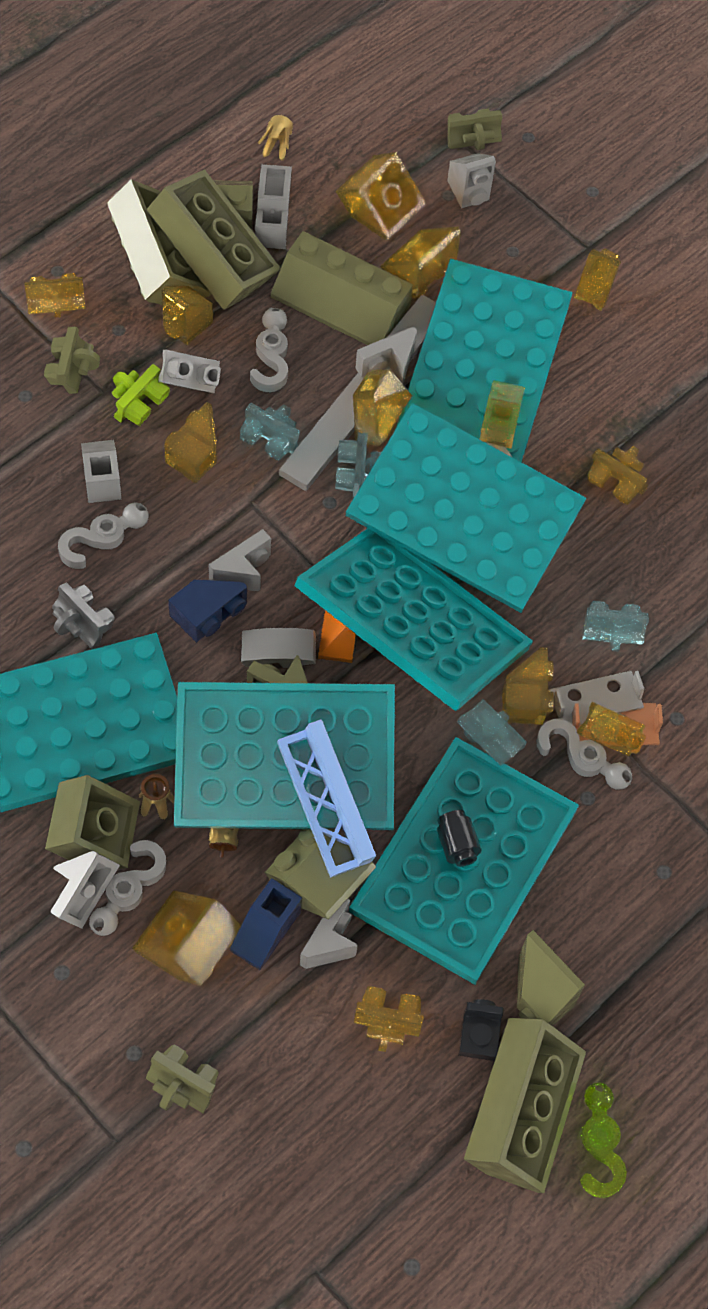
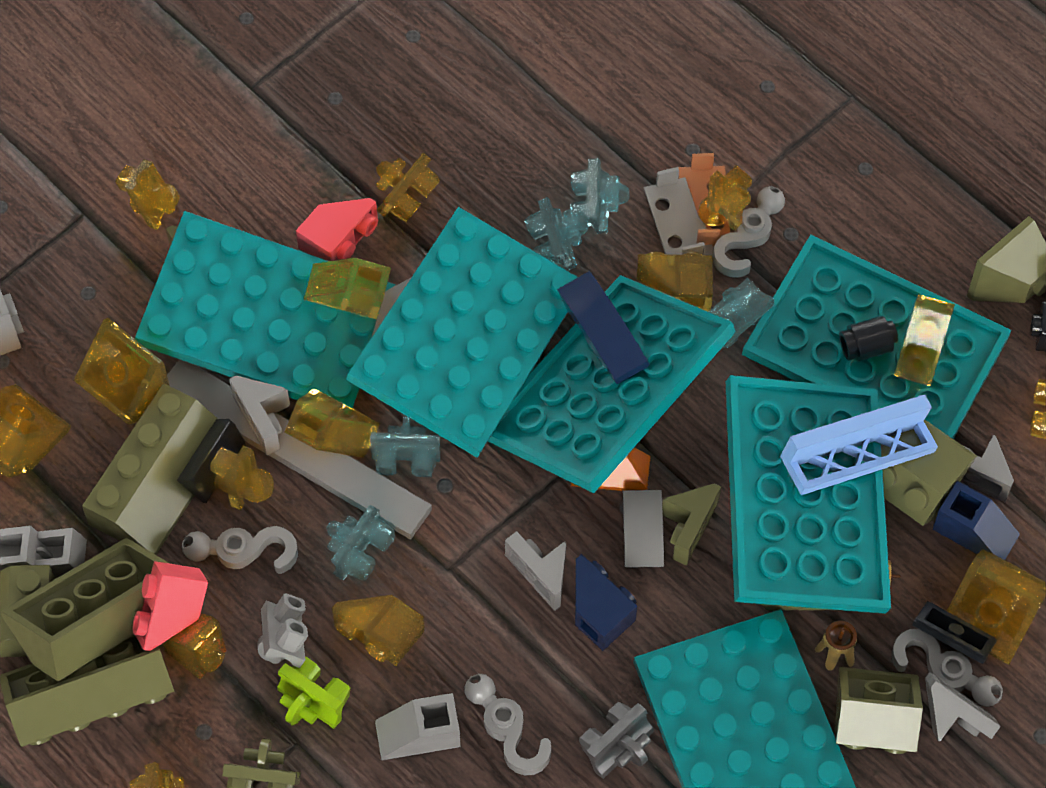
camera: 85 degrees left, 0 degrees up
none -> coral slope [133,561,208,651]
none -> black slope [177,419,245,503]
none -> clear yellow hips [210,445,274,510]
none -> coral slope [296,198,378,264]
none -> clear light blue hips [525,197,589,271]
none -> dark blue slope [557,271,650,384]
none -> clear yellow slope [894,294,955,386]
none -> black slope [912,601,998,664]

